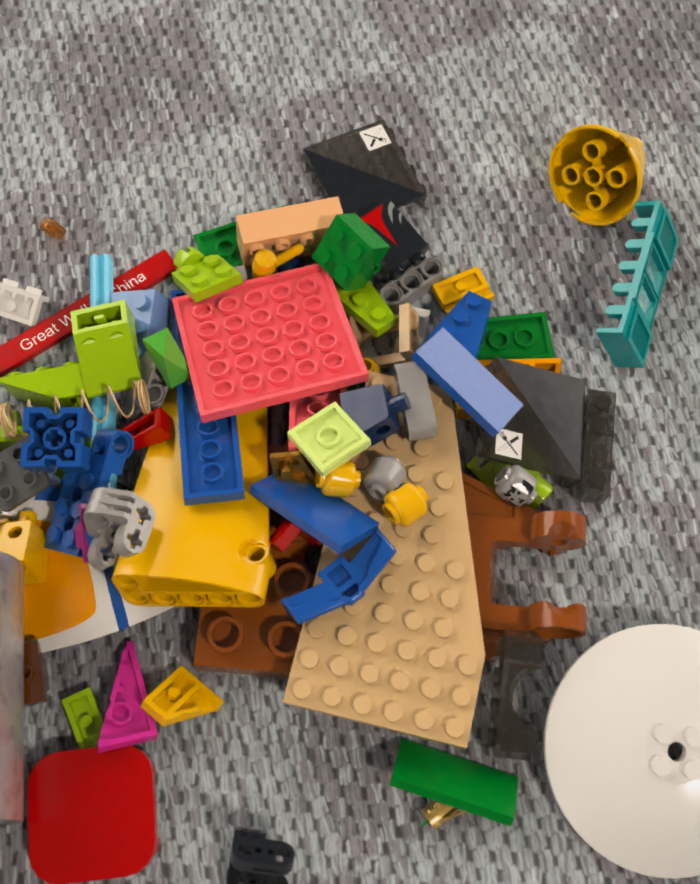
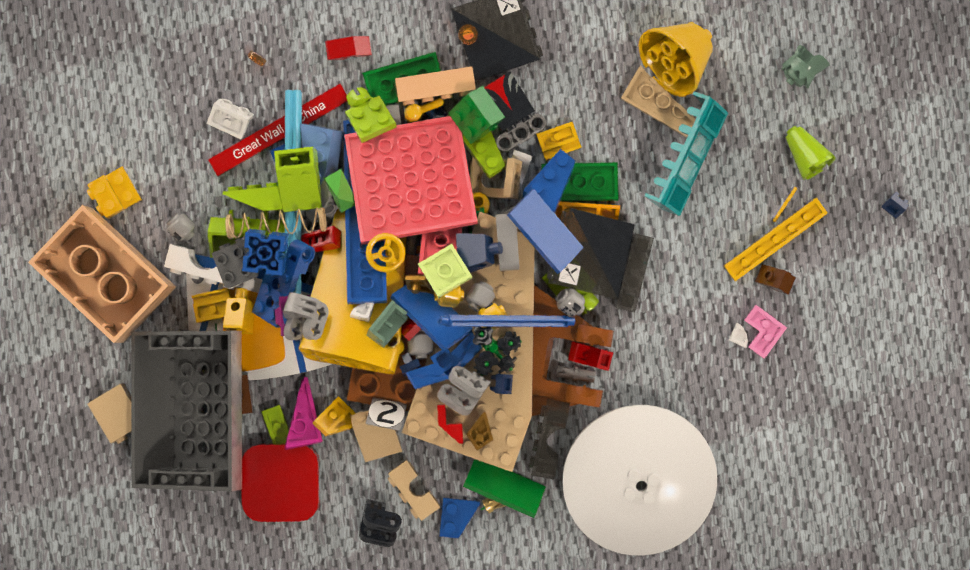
camera: 10 degrees right, 20 degrees up
none -> red slope [325,36,372,60]
none -> white tile [350,303,374,322]
none -> tan brick [351,410,402,462]
none -> yellow piece [366,233,405,272]
none -> sticker [366,397,407,431]
none -> sand green hinge [367,300,408,348]
none -> tan arch [387,459,441,521]
none -> dark blue tile [400,352,422,377]
none -> light grey head [407,330,433,360]
none -> light grey piece [437,366,490,416]
none -> red slope [437,404,463,444]
none -> piece [438,315,575,327]
none -> blue wing [440,498,480,538]
none -> clear orange tile [458,24,478,45]
none -> pearl gold piece [466,411,493,451]
none -> black plant [473,327,522,376]
none -> dark blue tile [490,374,513,394]
none -> light grey pin [556,365,596,383]
none -> red slope [568,342,613,371]
none -> tan wing [621,65,696,137]

